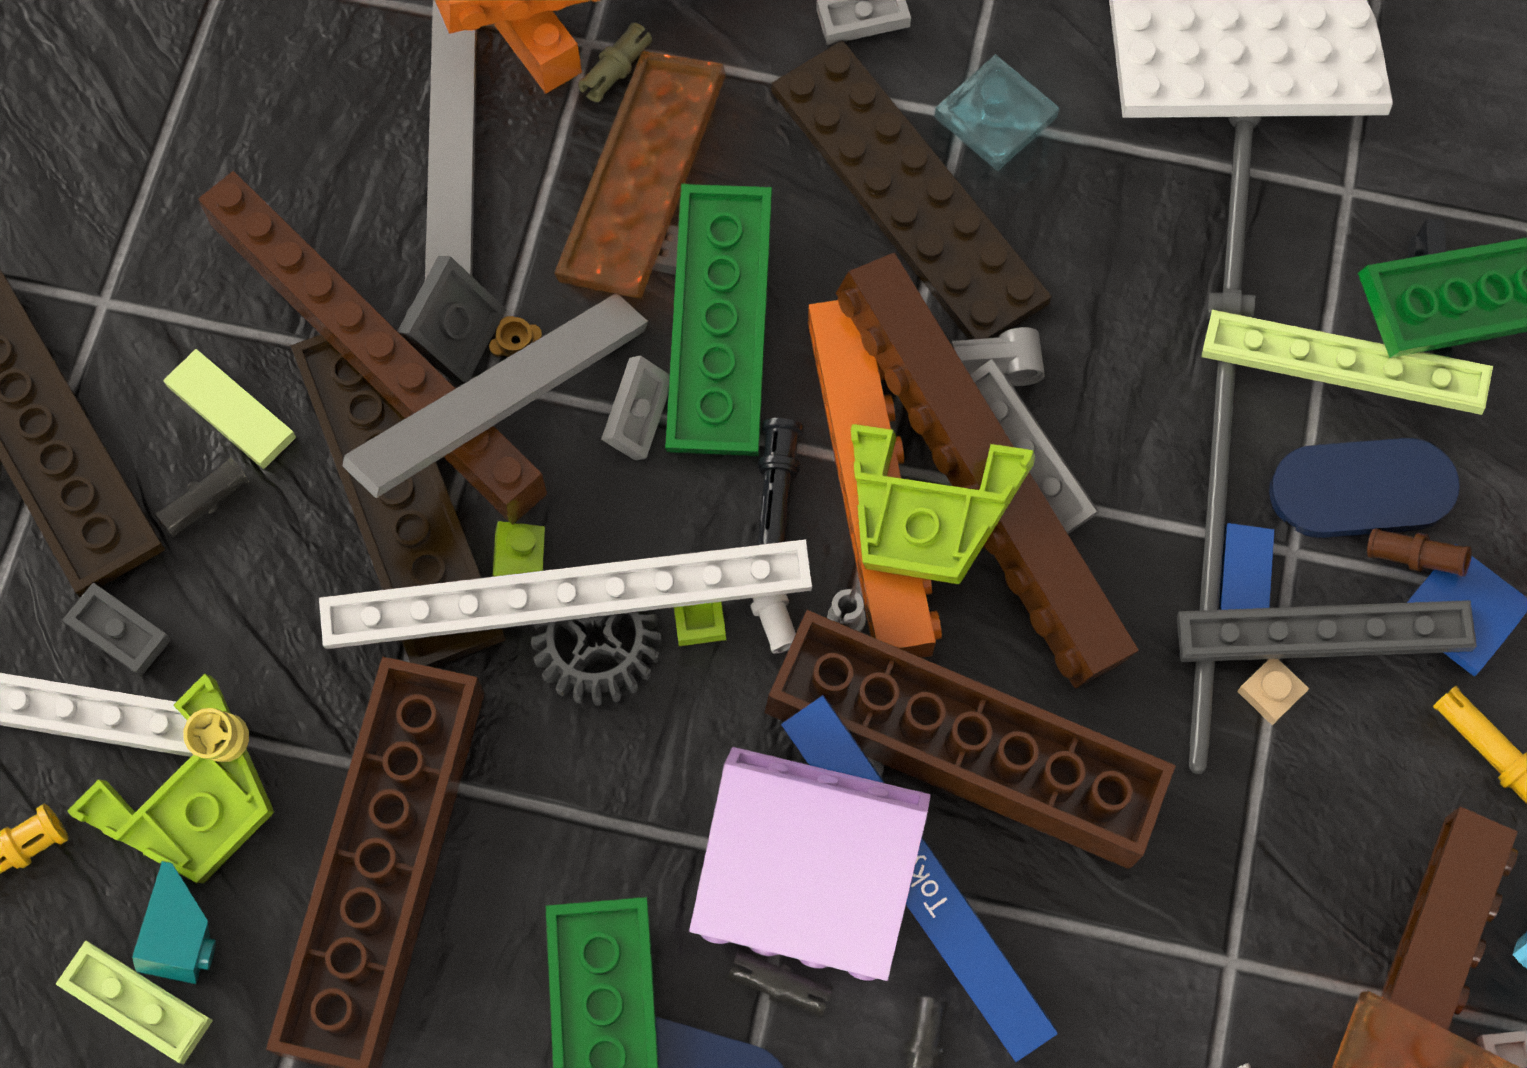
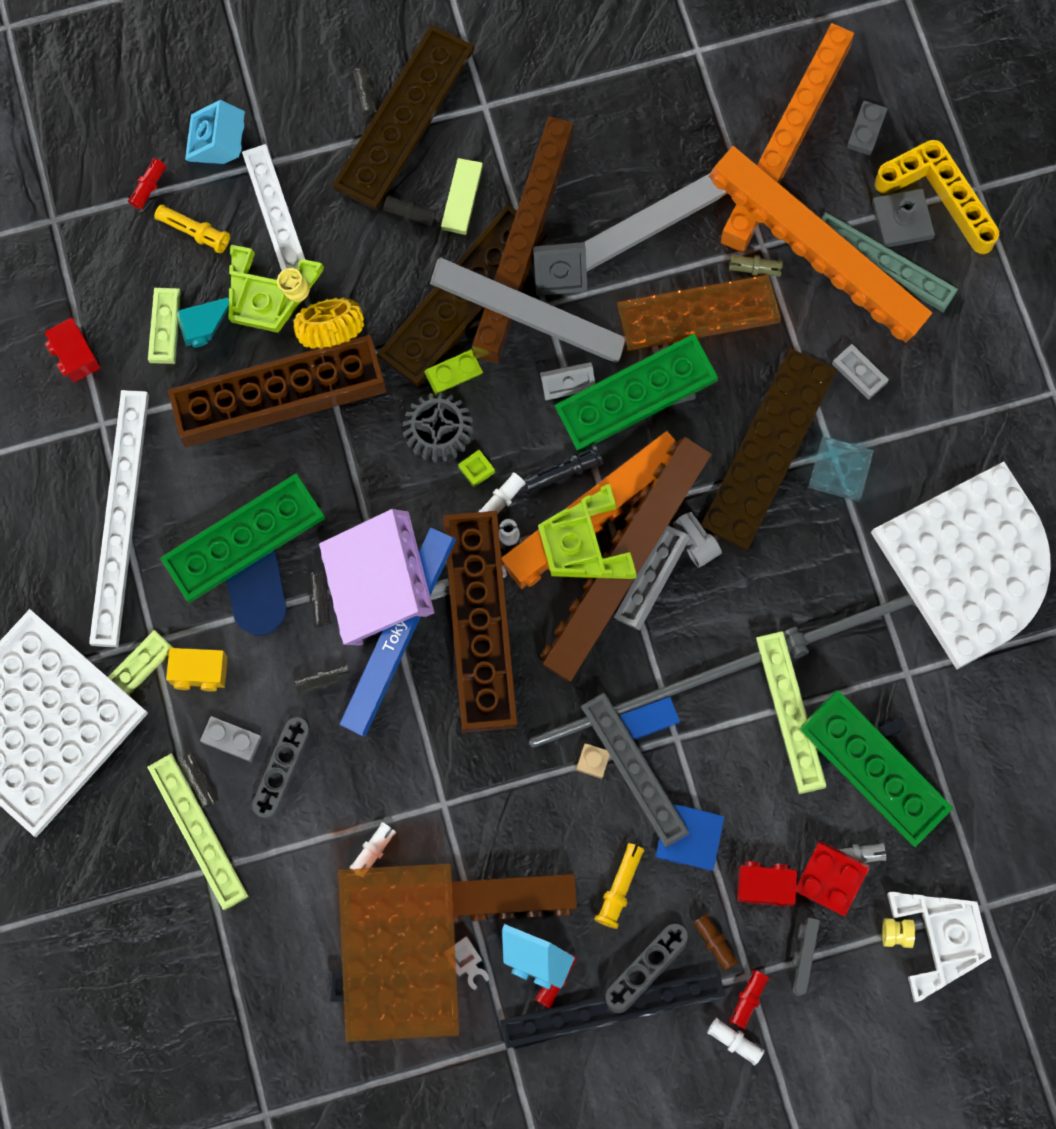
camera: 65 degrees right, 5 degrees up
dark grey plate [62,583,172,677] -> none
white plate [319,540,812,649] -> none
pearl gold plate [489,316,542,357] -> none
dark blue tile [1269,438,1459,538] -> none
reddish brown pin [1367,528,1472,577] -> none
none -> yellow gear [293,298,364,349]

